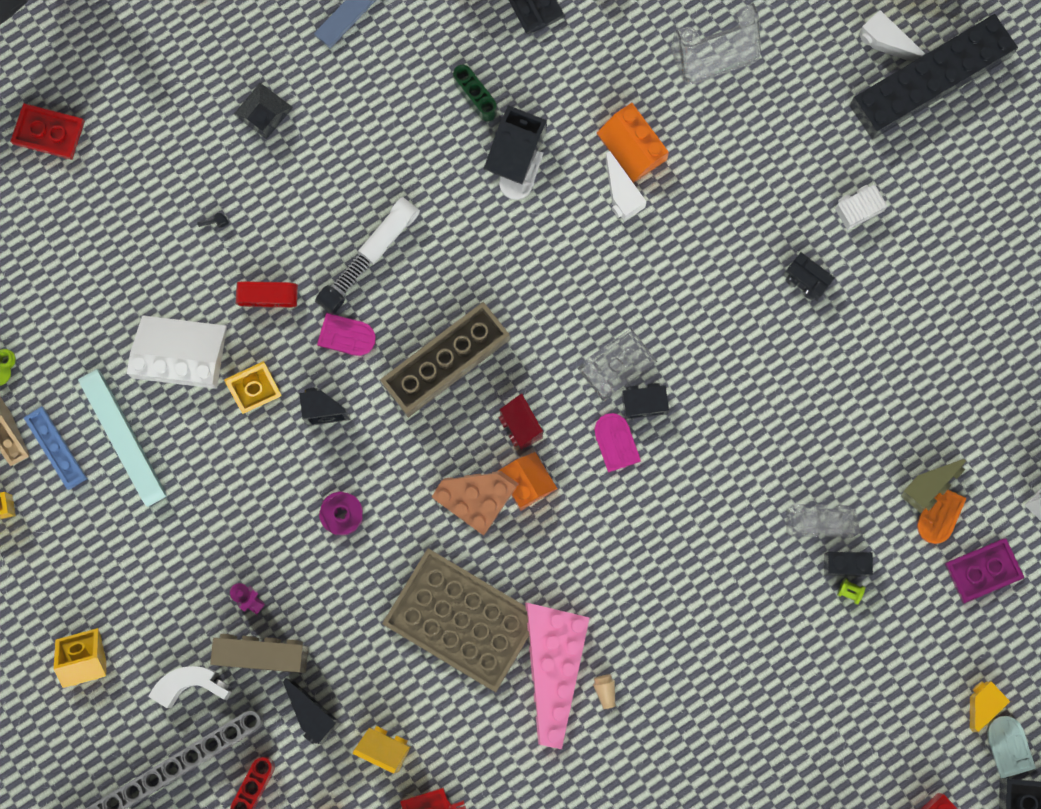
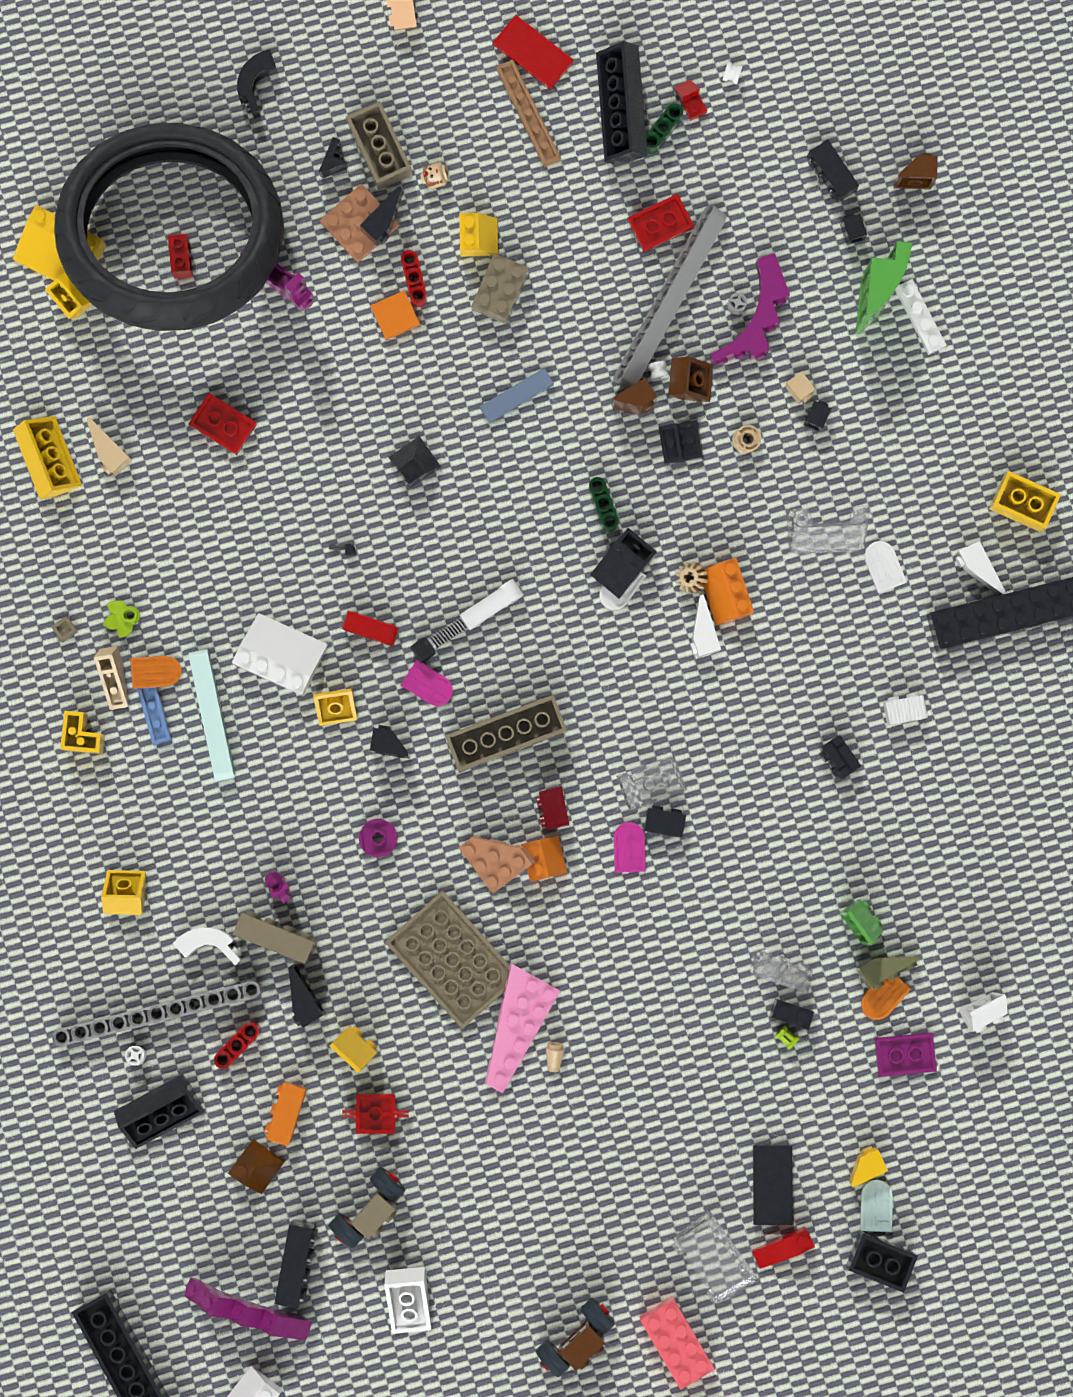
camera: 10 degrees right, 5 degrees up
none -> orange window [130,656,182,689]
none -> tan gear [675,561,708,594]
none -> black tile [753,1145,793,1225]
none -> bright green slope [839,899,883,945]
none -> white window [864,541,907,593]

